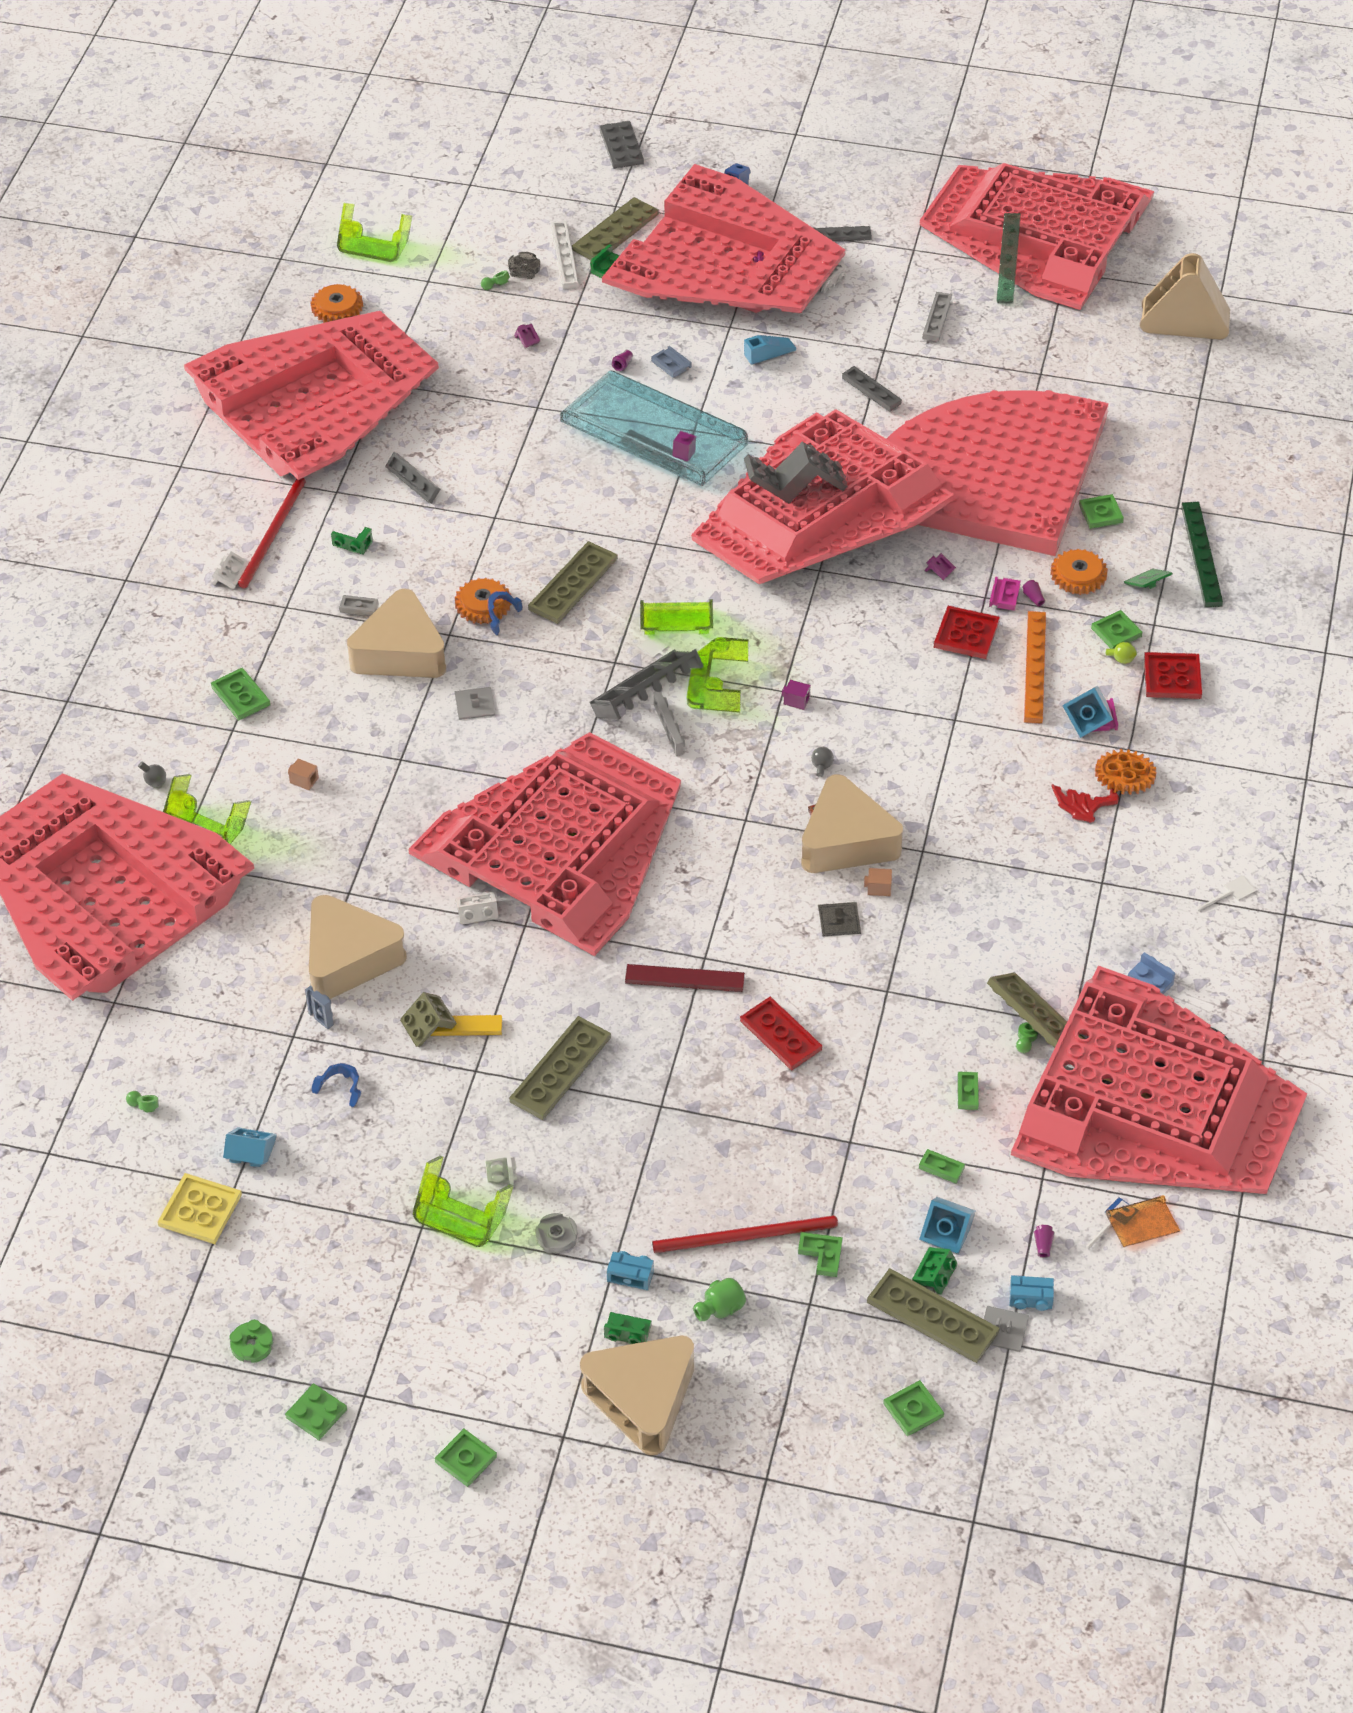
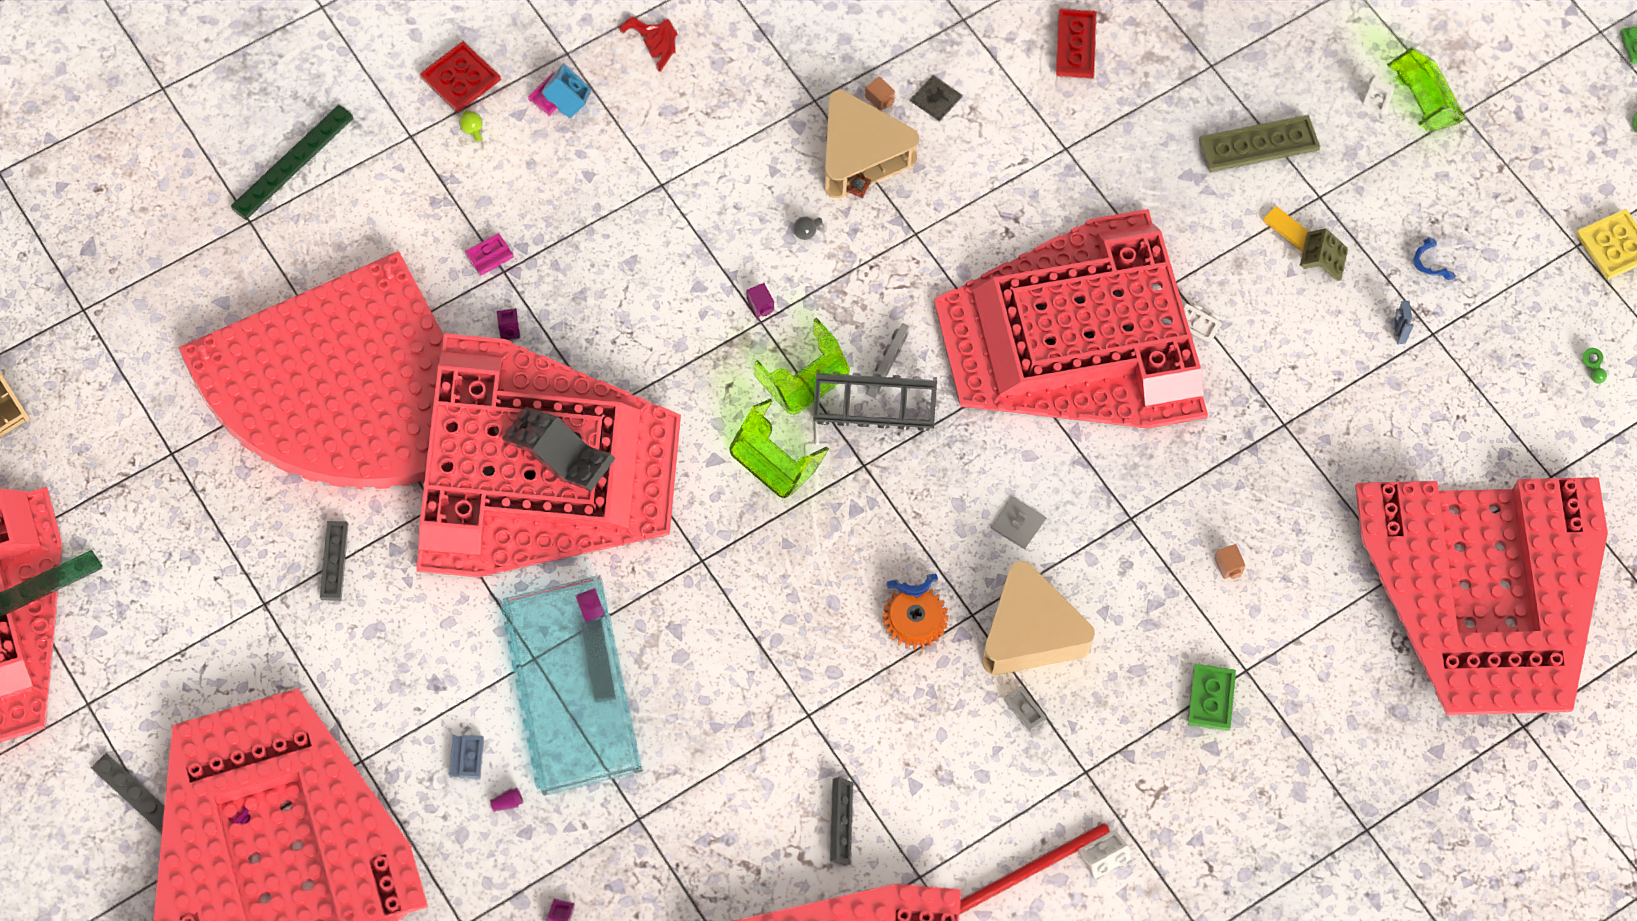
camera: 140 degrees left, 15 degrees up
dark grey piece [138,761,166,787] -> none
clear neon green windscreen [163,774,252,845] -> none
dark azure slope [223,1127,277,1167] -> none
tan brick [309,895,407,999] -> none
green bracket [331,527,373,555] -> none
olive plate [528,541,618,624] -> none
light grey plate [535,1213,578,1254] -> none
dark red tile [625,964,745,992] -> none
dark azure slope [744,335,796,365] -> none
light grey plate [922,291,952,342] -> none
red plate [933,605,1000,659] -> none
magenta cone [1022,580,1046,607] -> none
orange plate [1024,611,1046,724] -> none
orange gear [1050,549,1108,595] -> none
bright green plate [1079,494,1124,529] -> none
bright green plate [1091,610,1142,649] -> none
orange gear [1095,749,1157,795] -> none
piece [1124,568,1173,589] -> none

